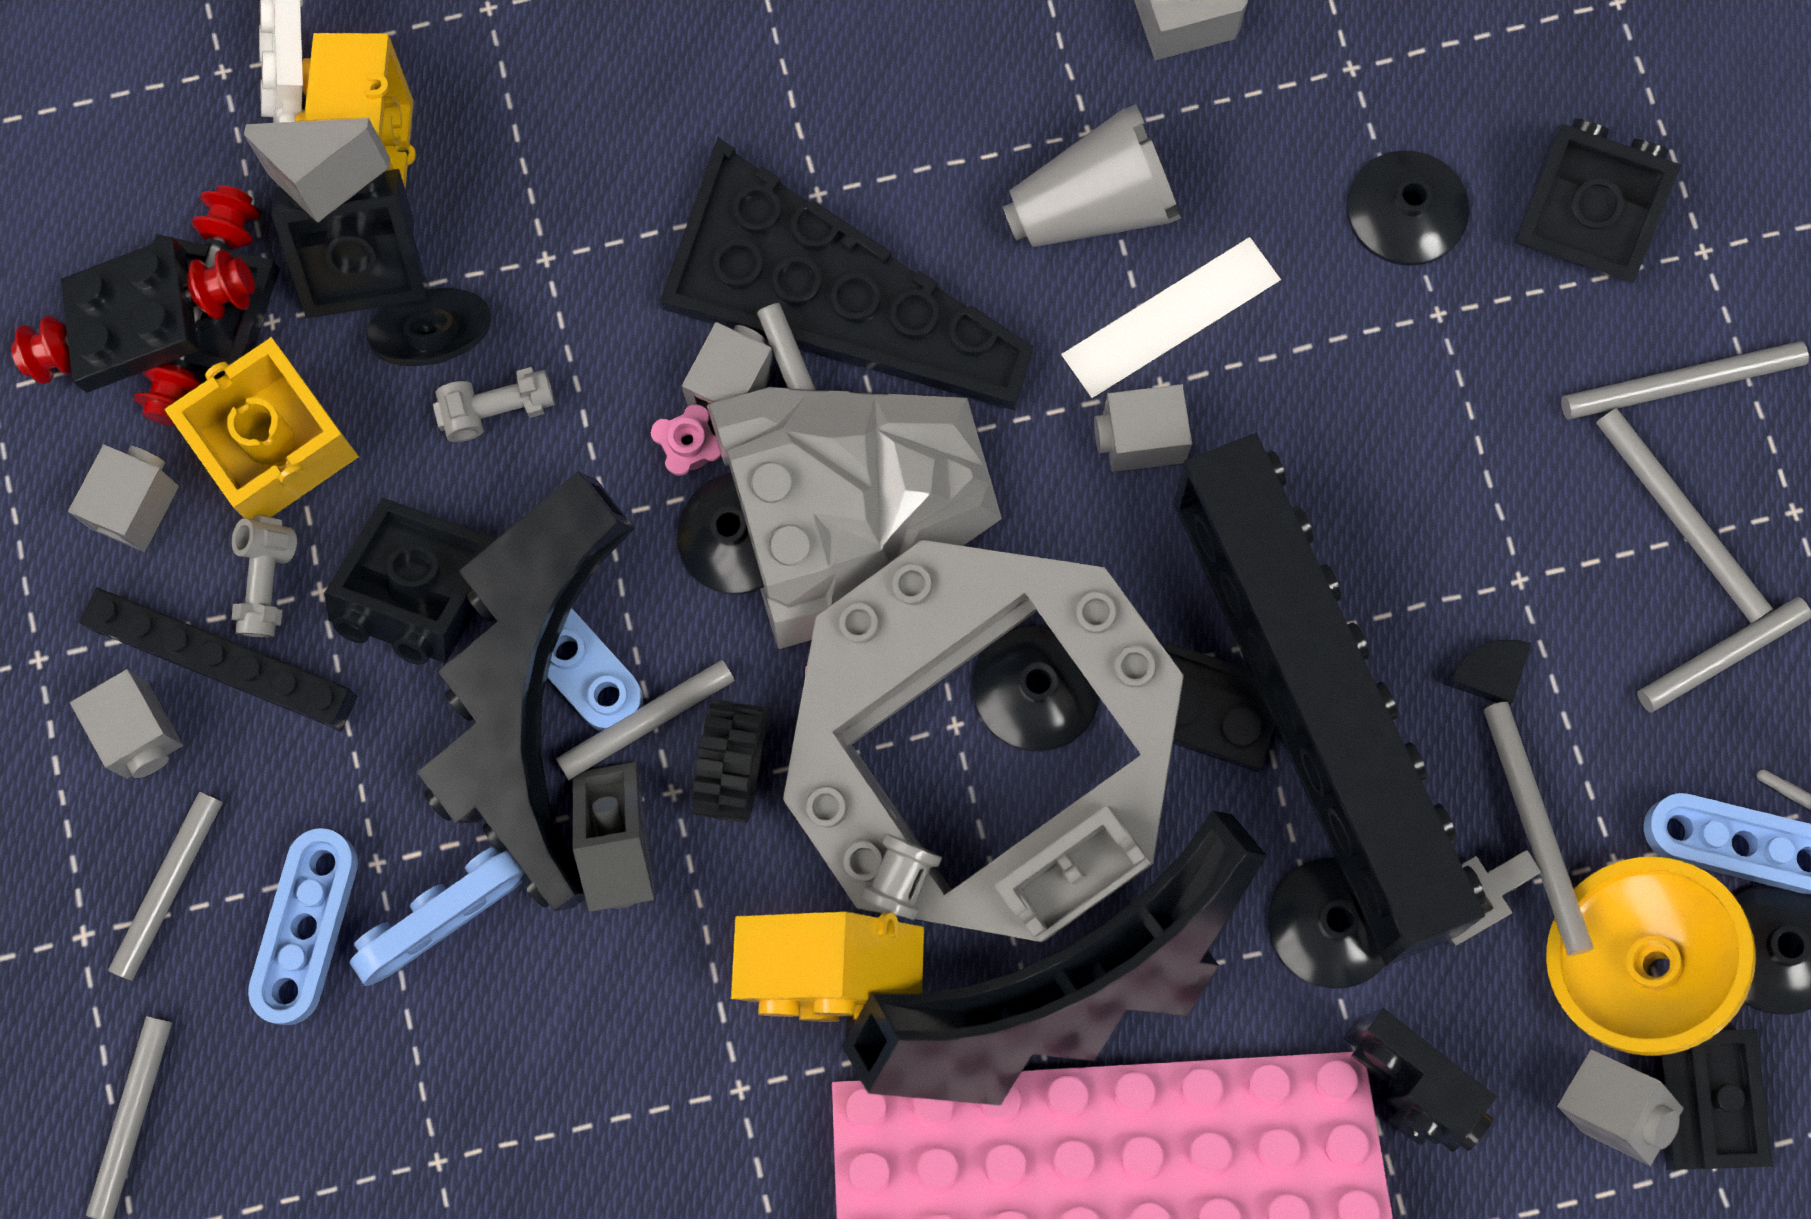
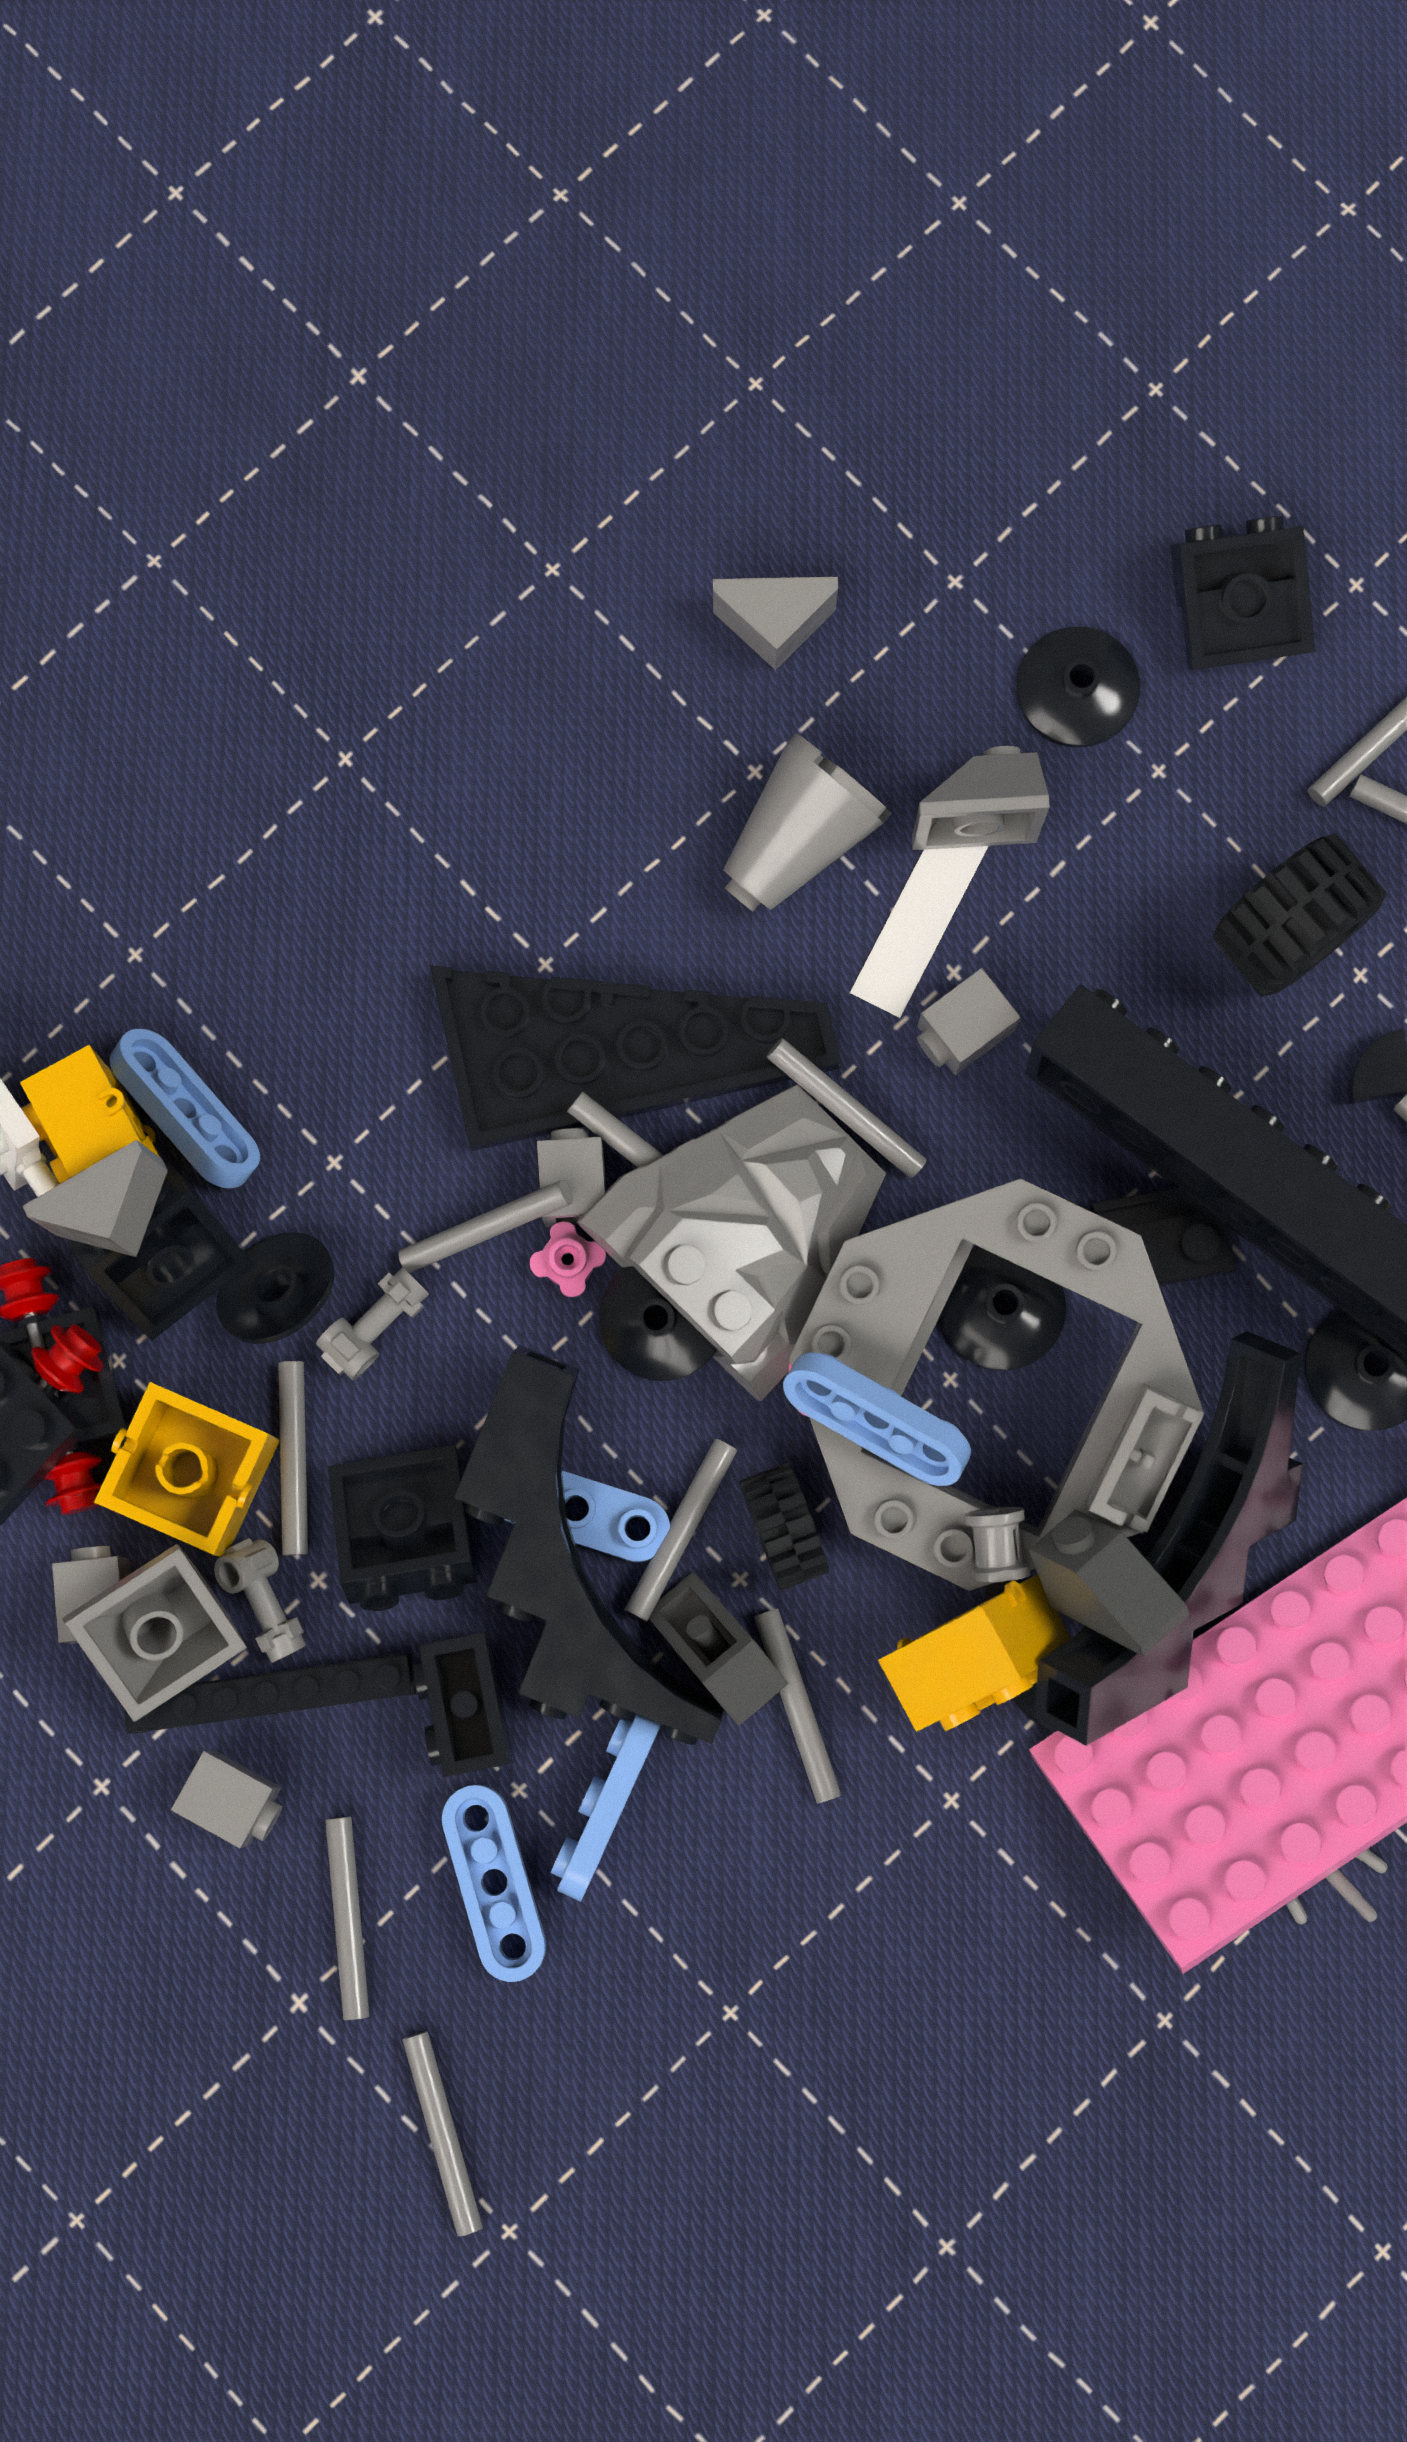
camera: 30 degrees left, 5 degrees up
none -> light grey slope [62,1544,247,1722]
none -> light blue plate [110,1029,260,1188]
none -> light grey bar [278,1361,308,1556]
none -> light grey bar [398,1180,573,1273]
none -> black brick [412,1632,514,1778]
none -> light grey bar [754,1608,841,1804]
none -> light grey bar [766,1038,927,1178]
none -> light blue plate [783,1353,971,1486]
none -> light grey slope [912,746,1050,850]
none -> dark grey slope [1029,1509,1190,1657]
none -> black tyre [1212,834,1386,997]

